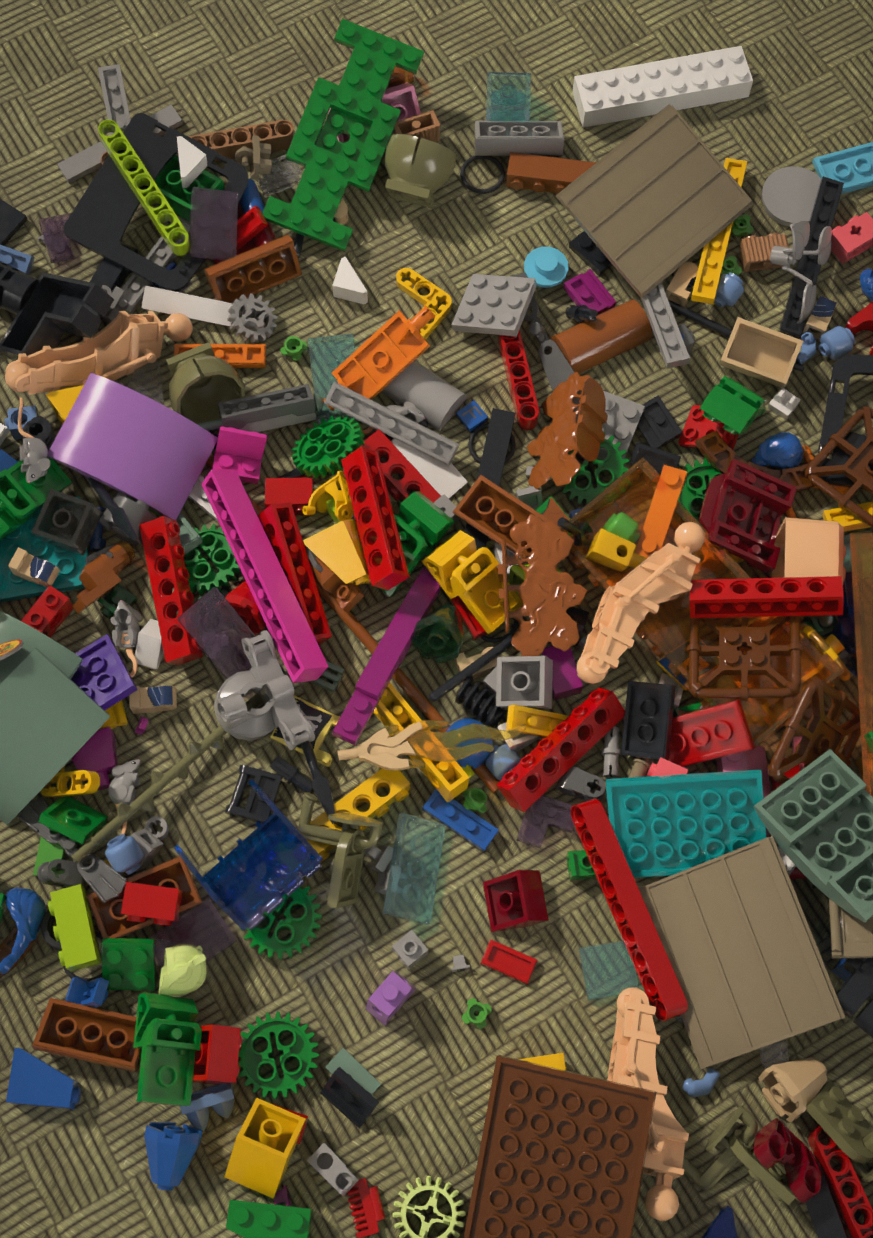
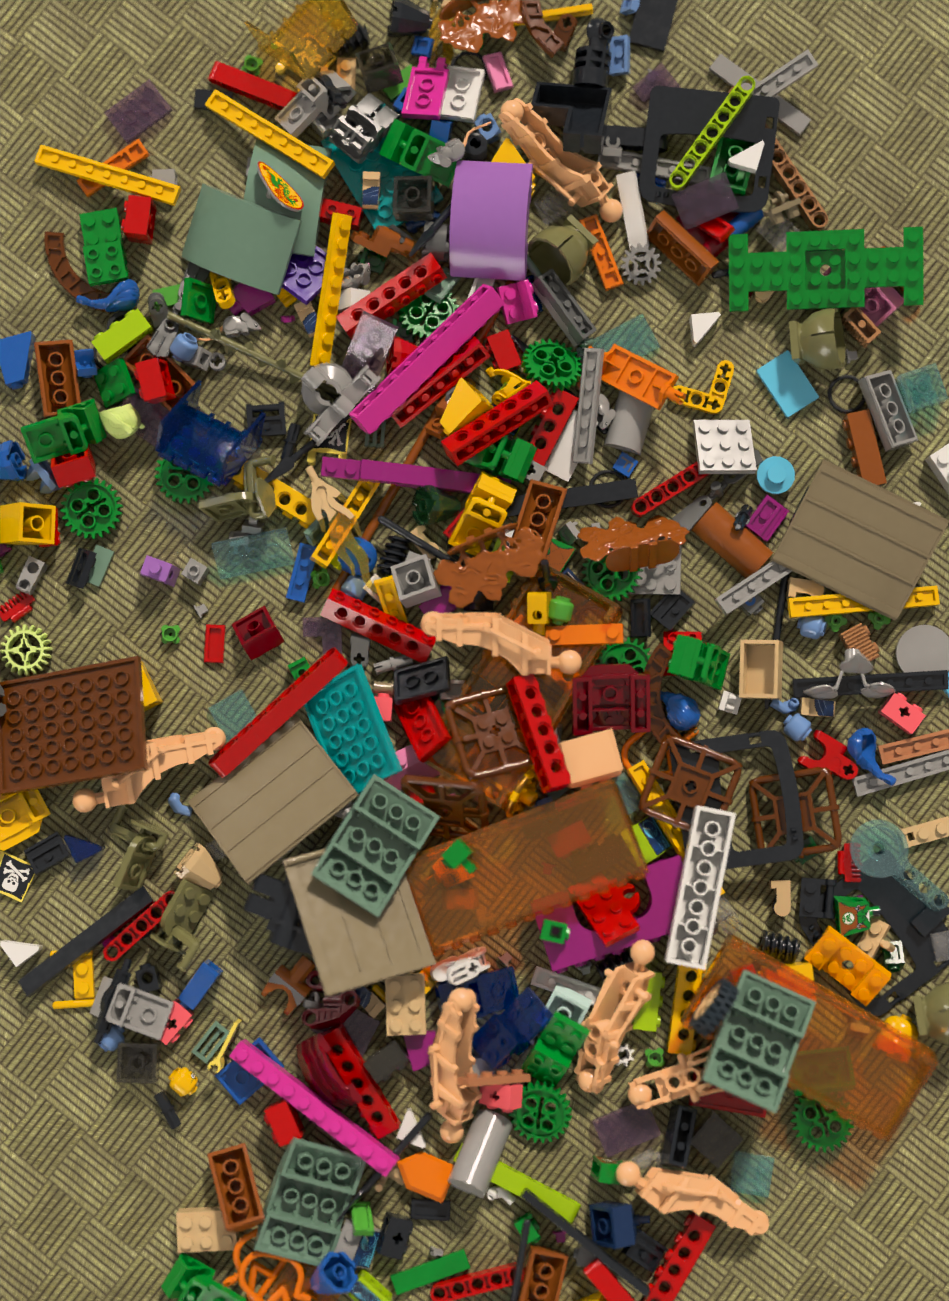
camera: 70 degrees right, 15 degrees up
bright green plate [281,336,307,361] -> none
dark red connector [753,1118,821,1203] -> none
none -> sand green tile [304,511,336,547]
none -> yellow plate [310,213,352,366]
none -> medium azure tile [755,350,819,418]

